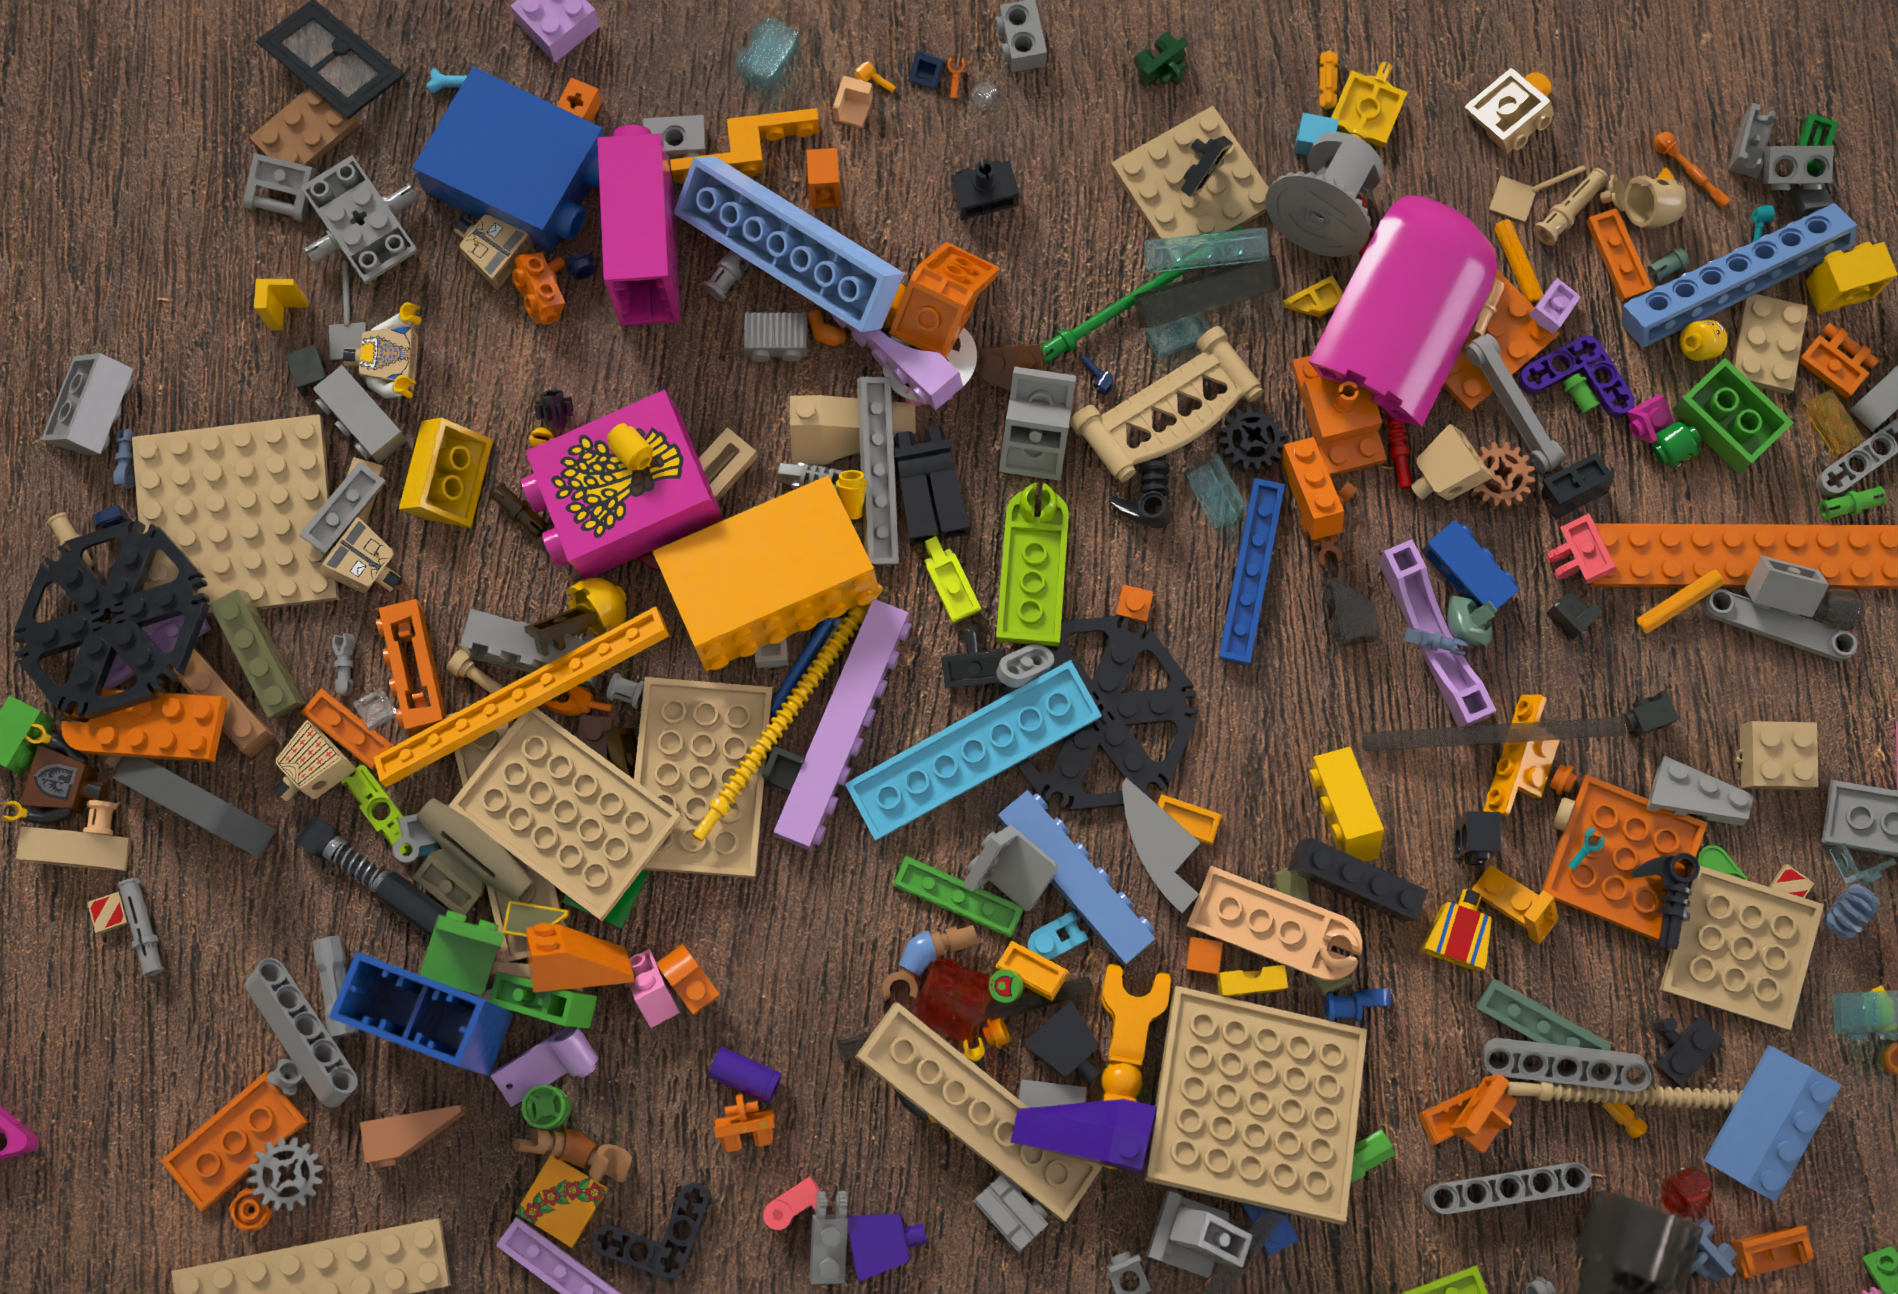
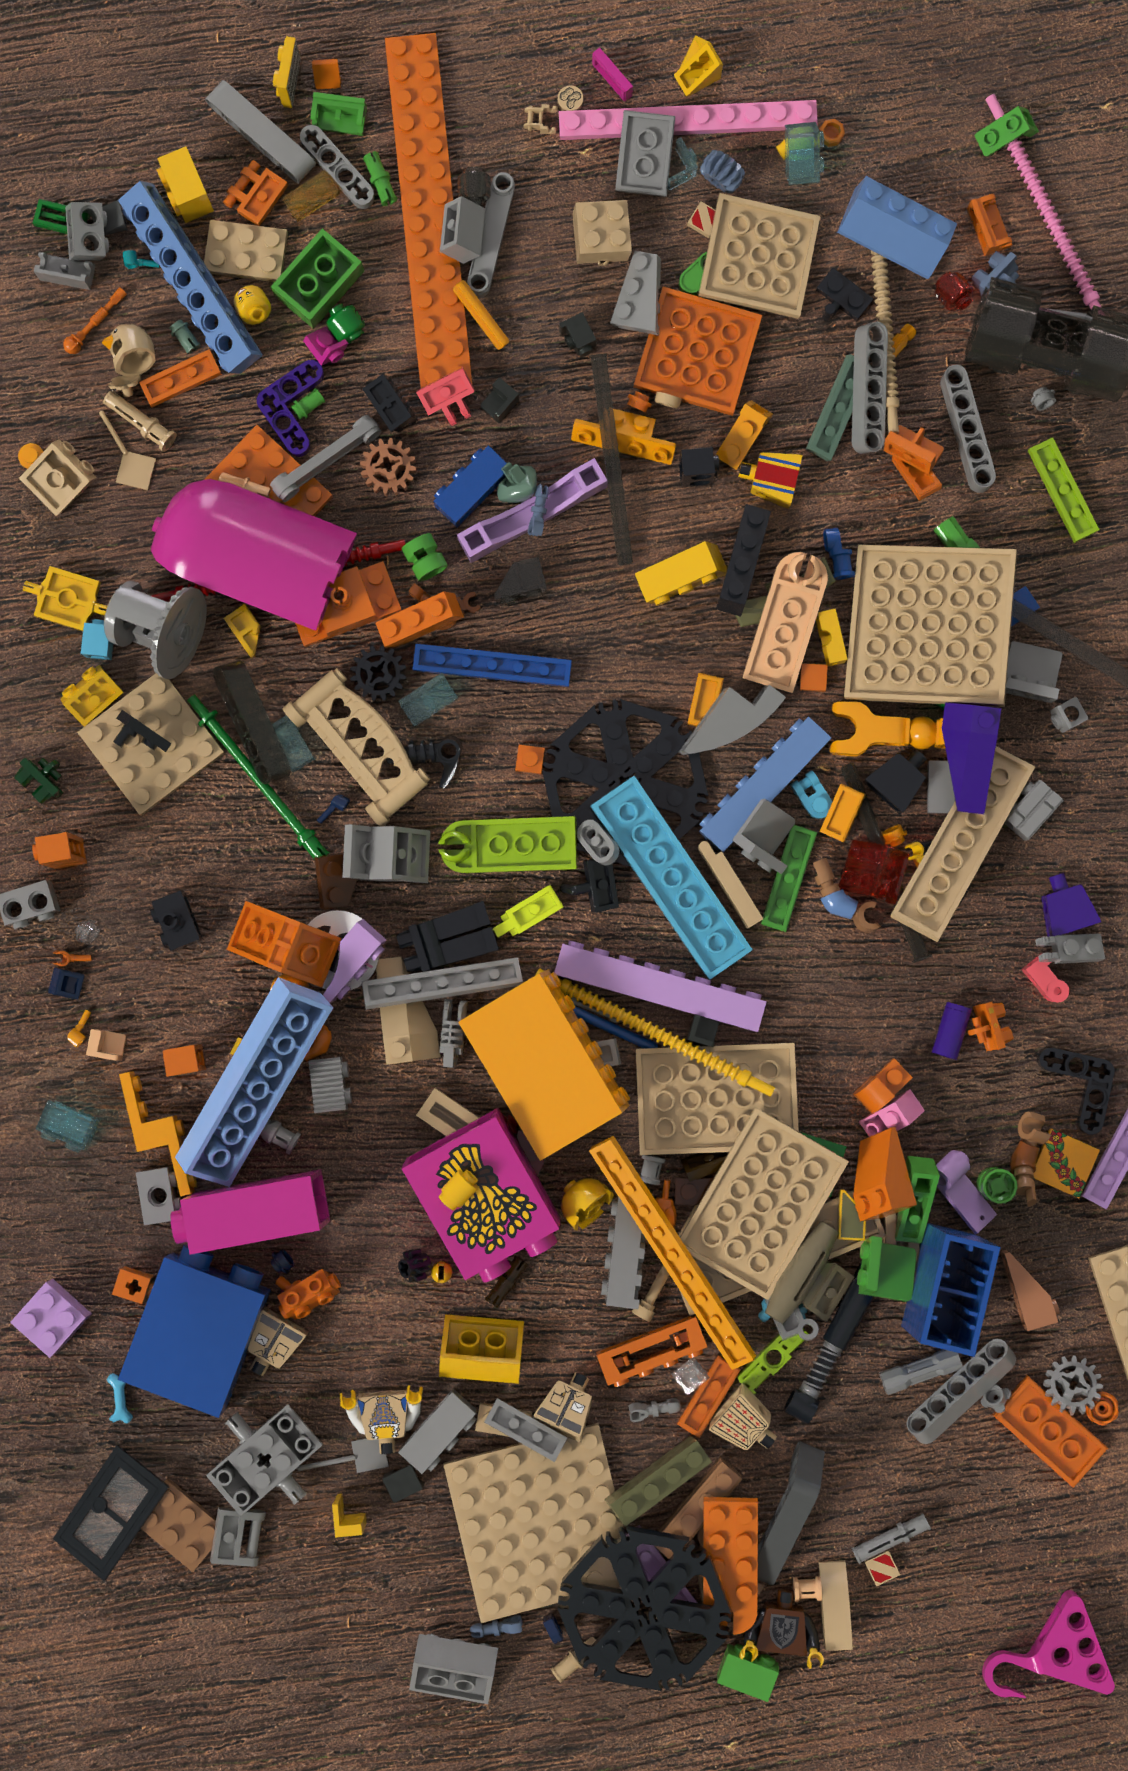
camera: 95 degrees left, 10 degrees up
dark brown plate [524,606,598,656] -> none
yellow cone [836,470,868,519] -> none
bright green tile [989,969,1024,1003] -> none
clear light blue tile [1144,227,1270,273] -> none
light grey brick [1169,1207,1253,1268] -> none
light orange axle [1319,51,1338,110] -> none
tan torso [1411,424,1493,500] -> none
light orange axle [1494,219,1544,304] -> none
lavender plate [1529,278,1581,335] -> none
teal hand [1568,827,1604,870] -> none
black piece [1630,853,1700,950] -> none
none -> orange brick [32,832,87,869]
none -> yellow bracket [60,665,123,727]
none -> bright green wheel [401,533,448,582]
none -> tan hinge [698,841,763,929]

